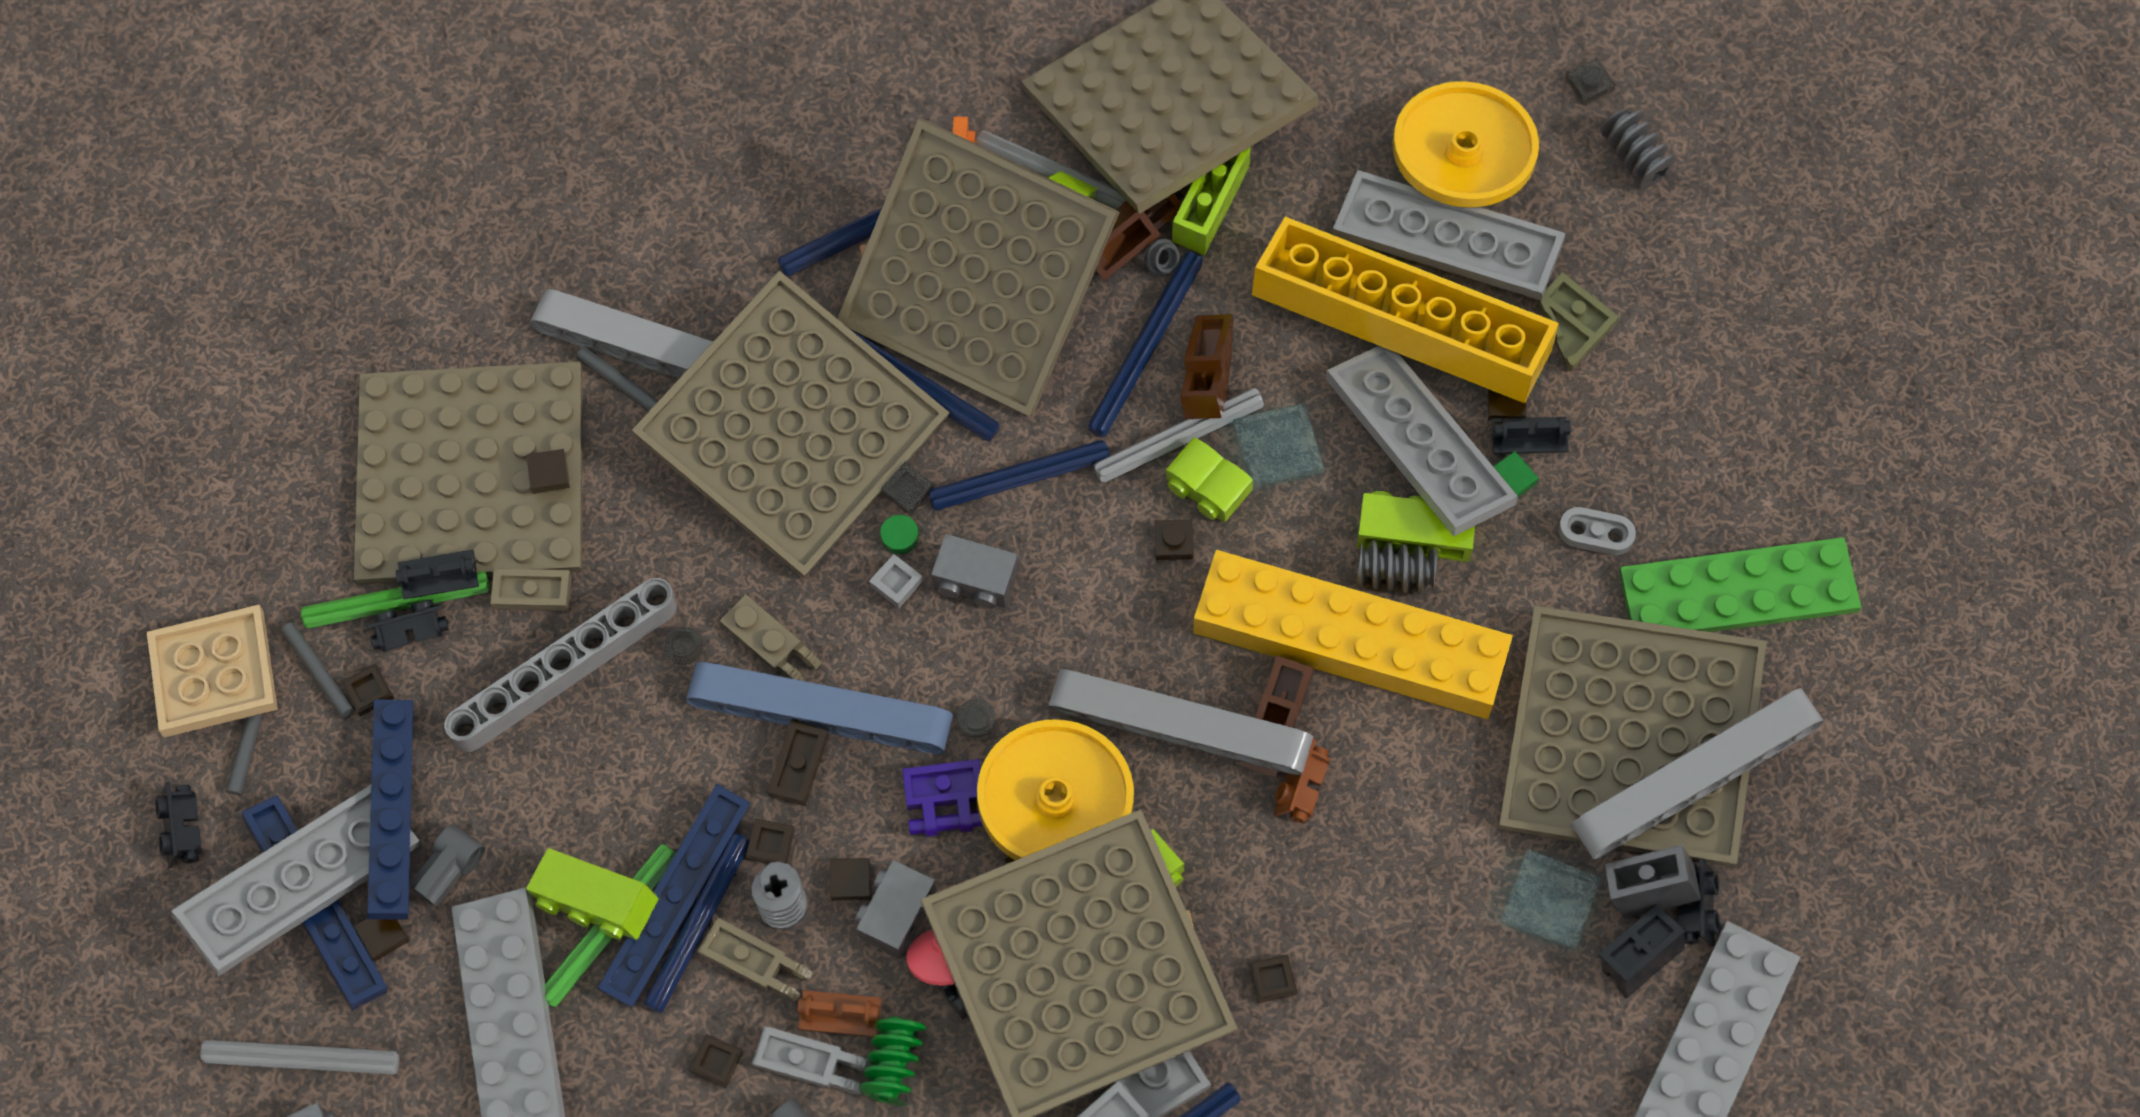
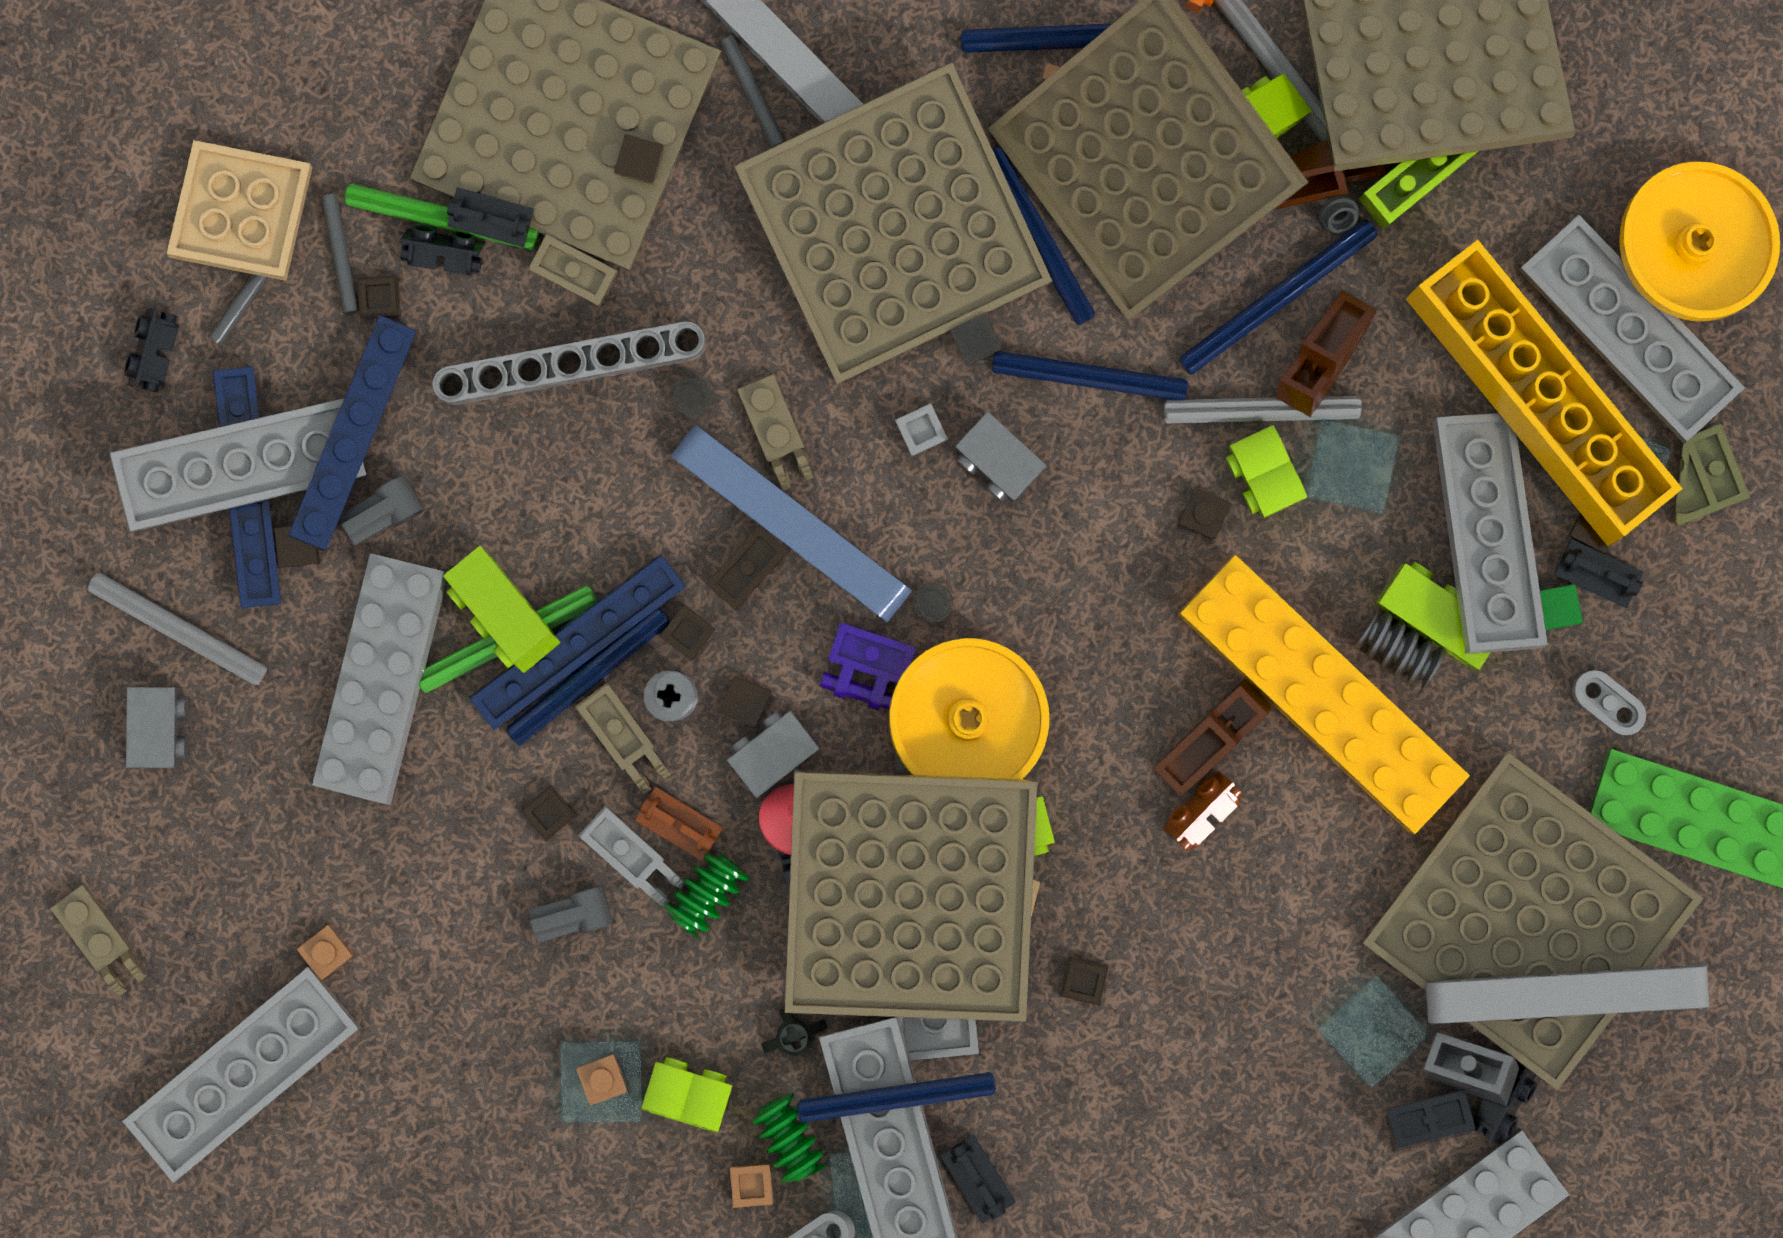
camera: 25 degrees right, 20 degrees up
green tile [880,515,919,554] -> none
light grey beam [1048,669,1313,775] -> none

